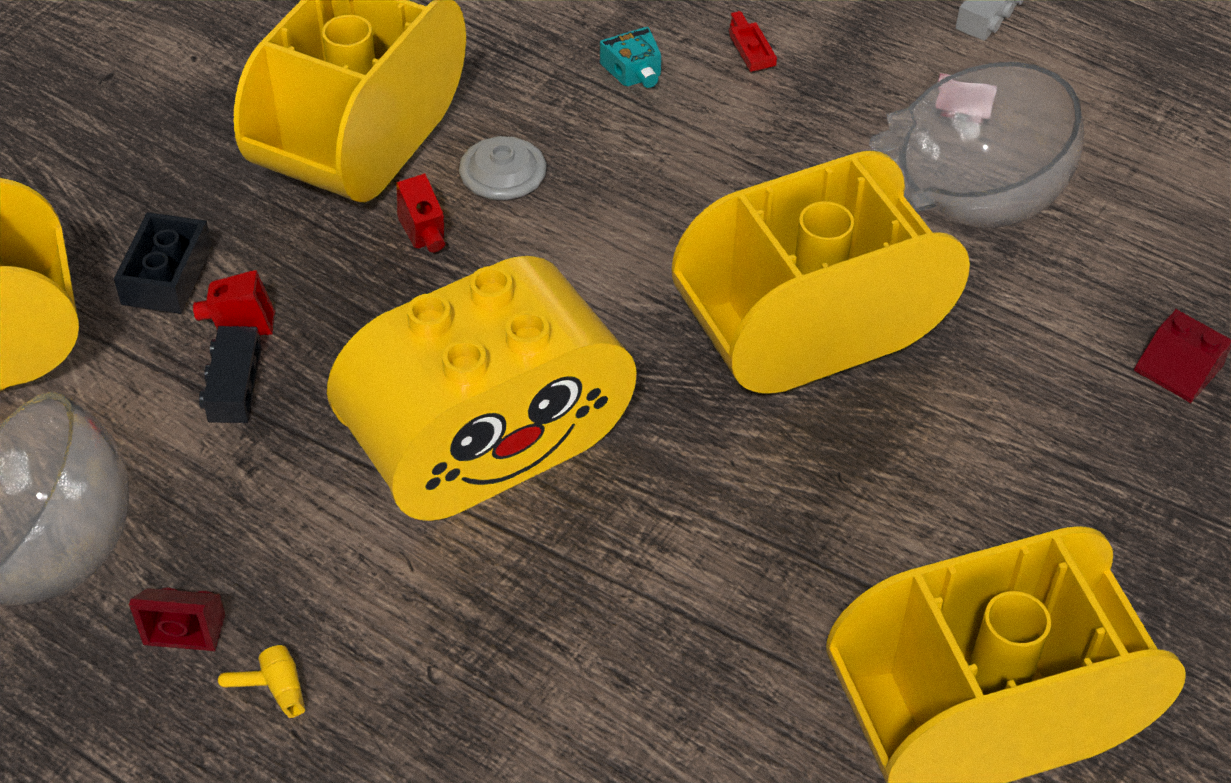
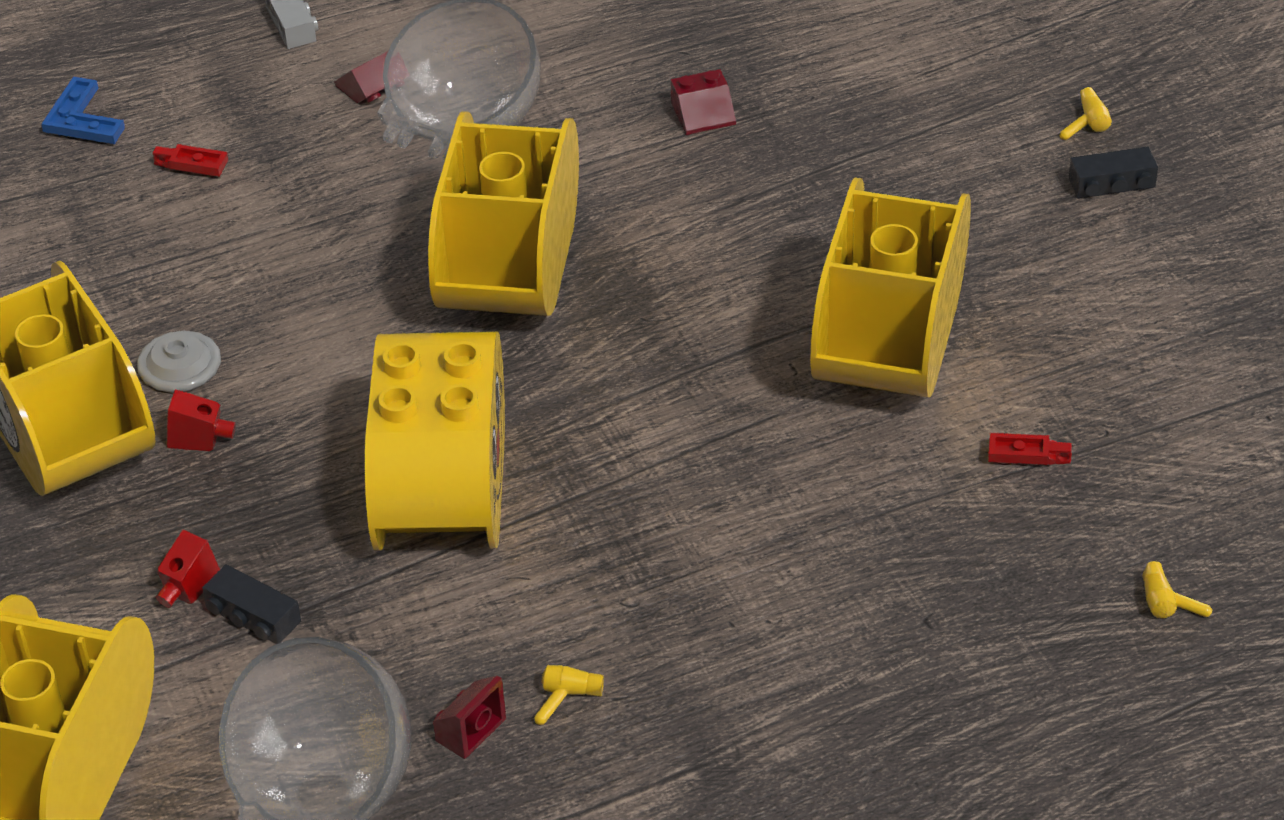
camera: 55 degrees left, 5 degrees down
black brick [114,212,212,314] -> none
teal torso [600,26,661,88] -> none

